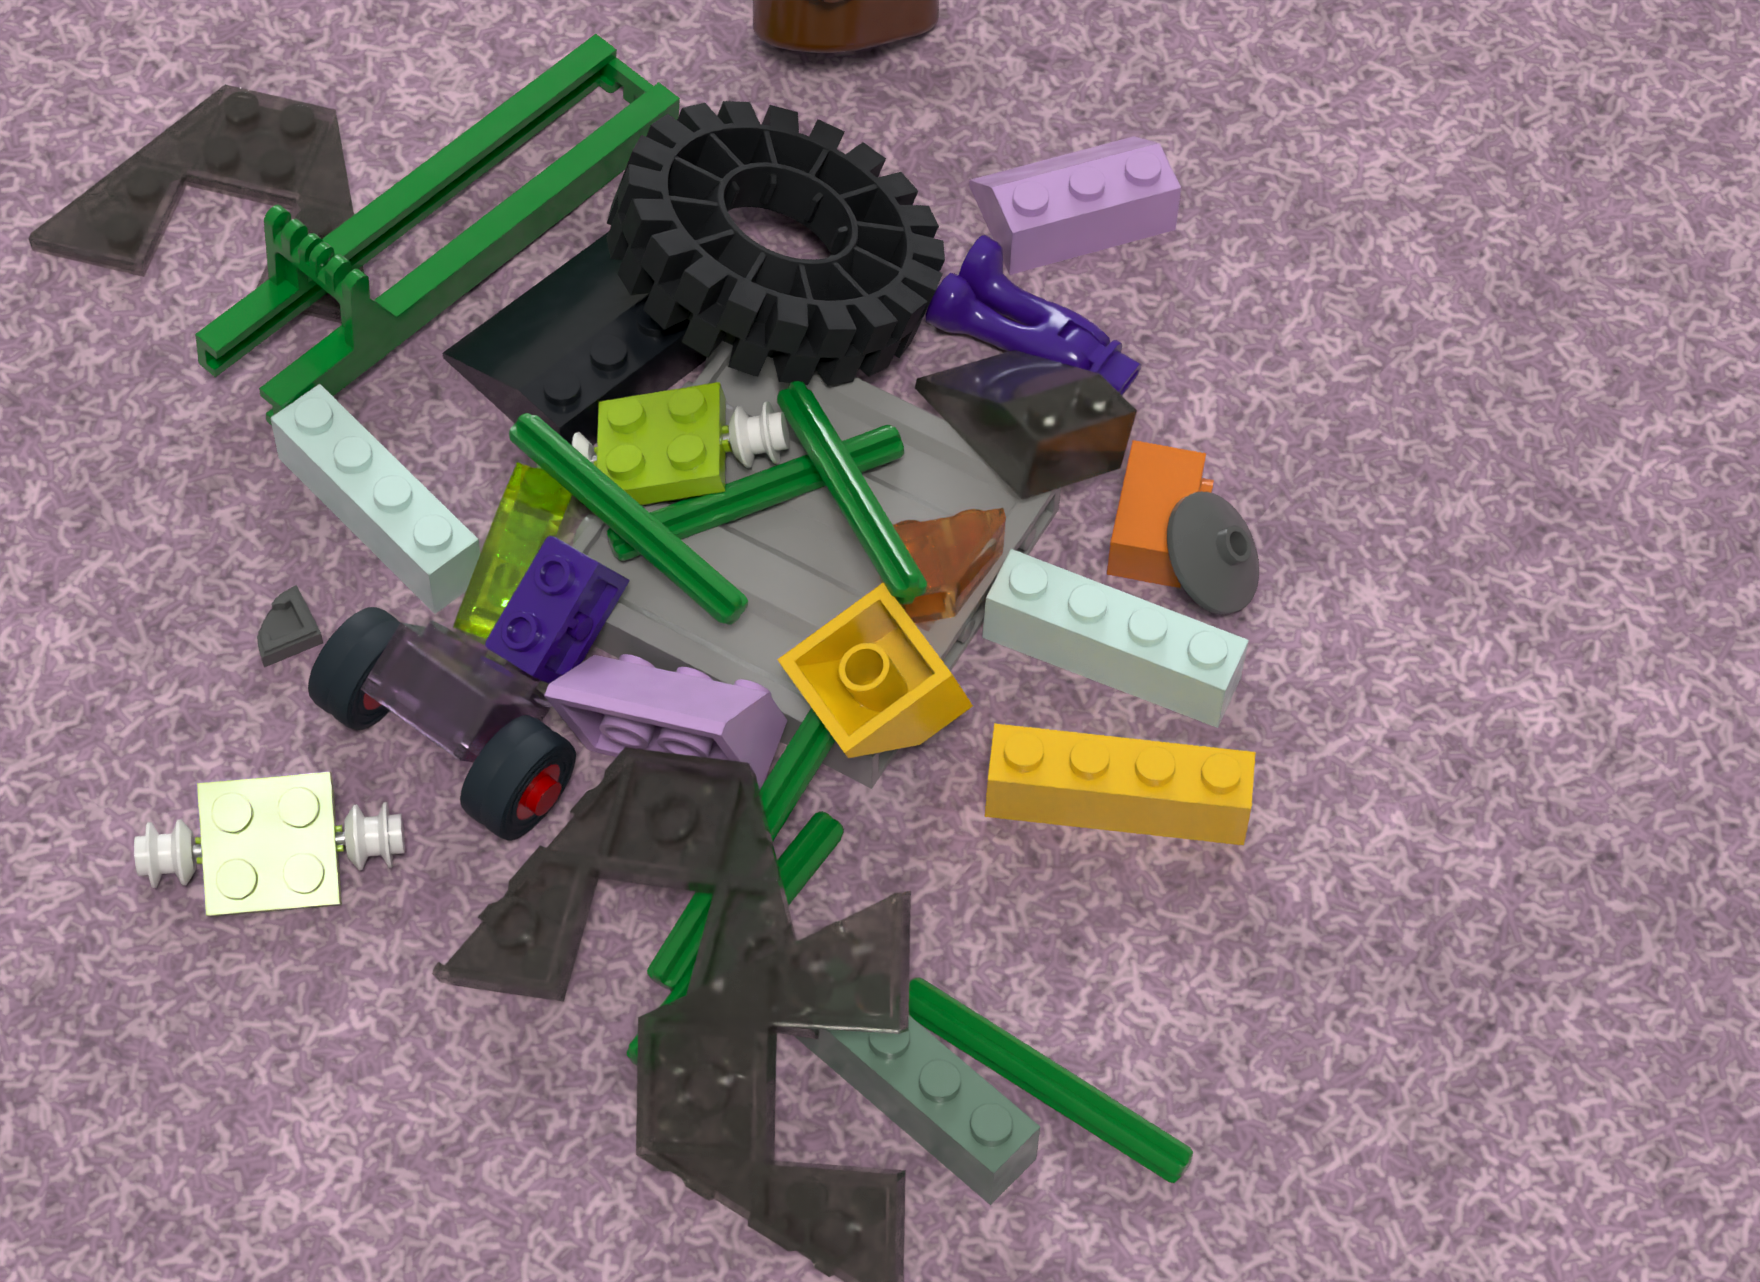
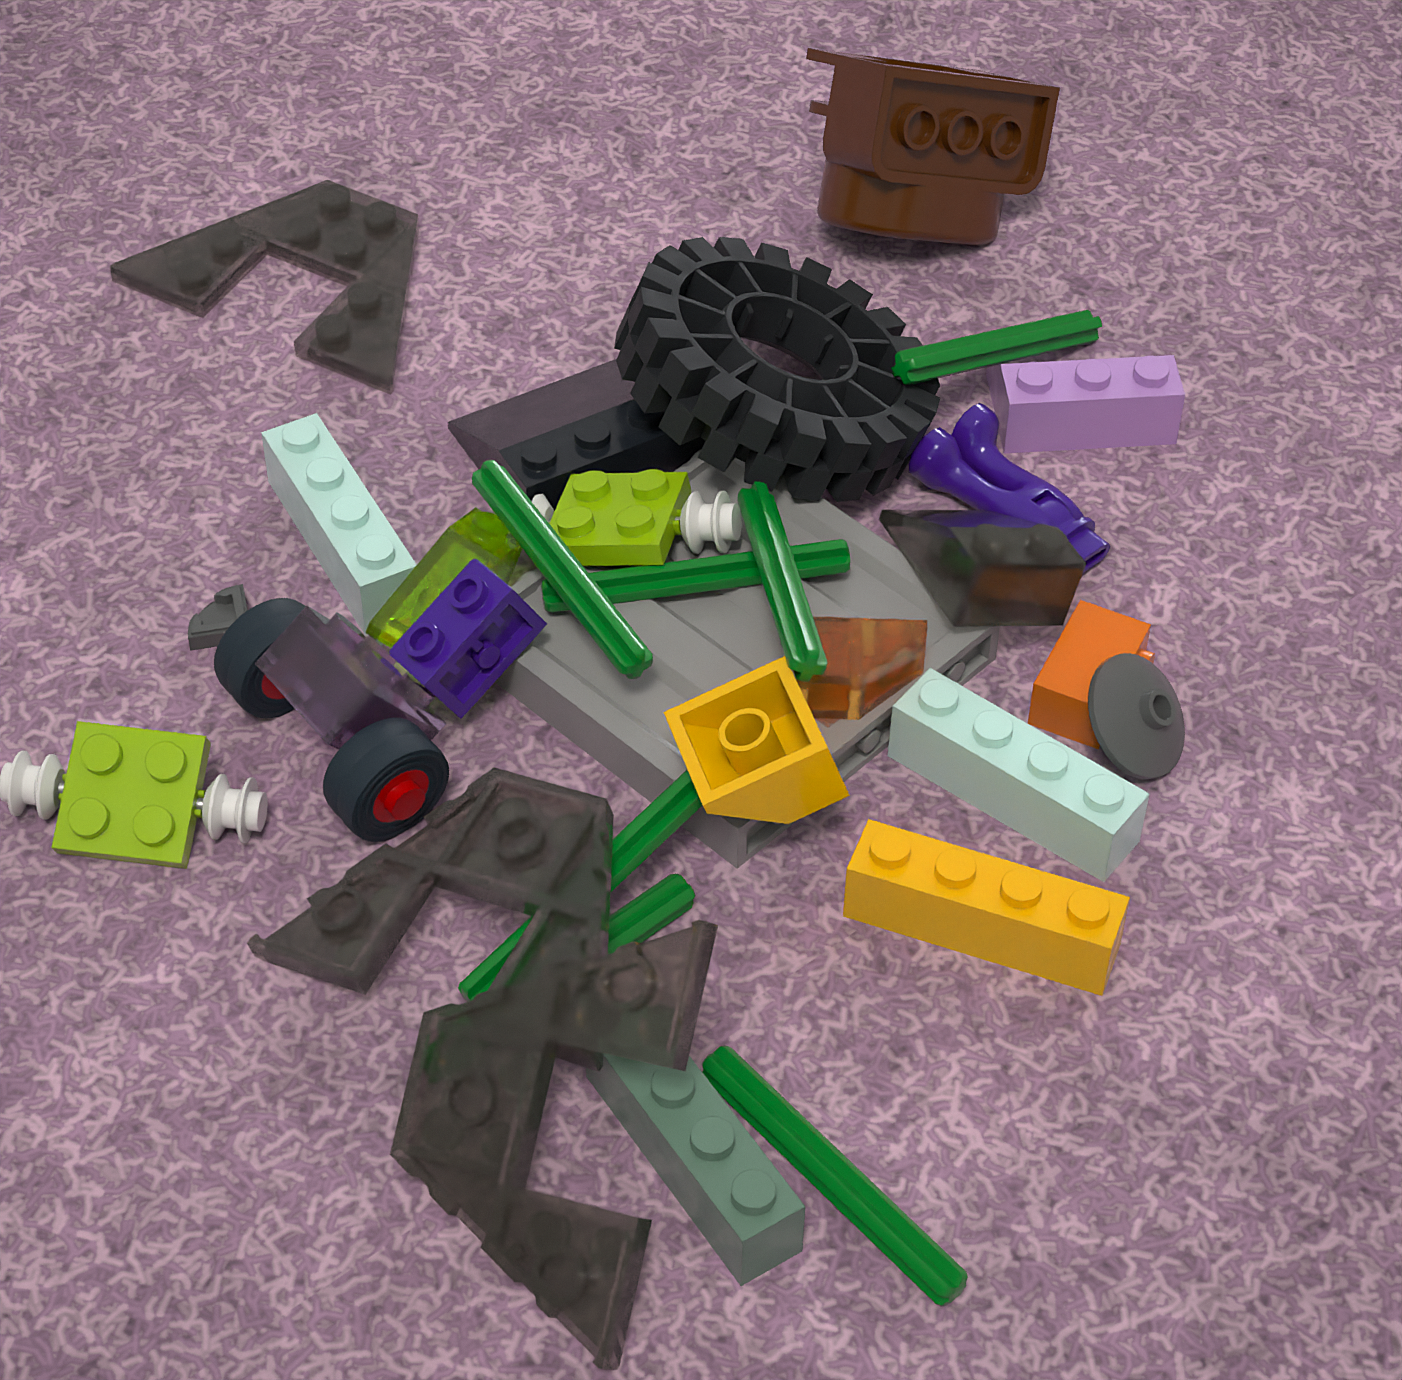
camera: 15 degrees right, 10 degrees down
green piece [195,34,680,425] -> none
lavender slope [544,654,788,790] -> none
none -> green axle [891,310,1103,385]

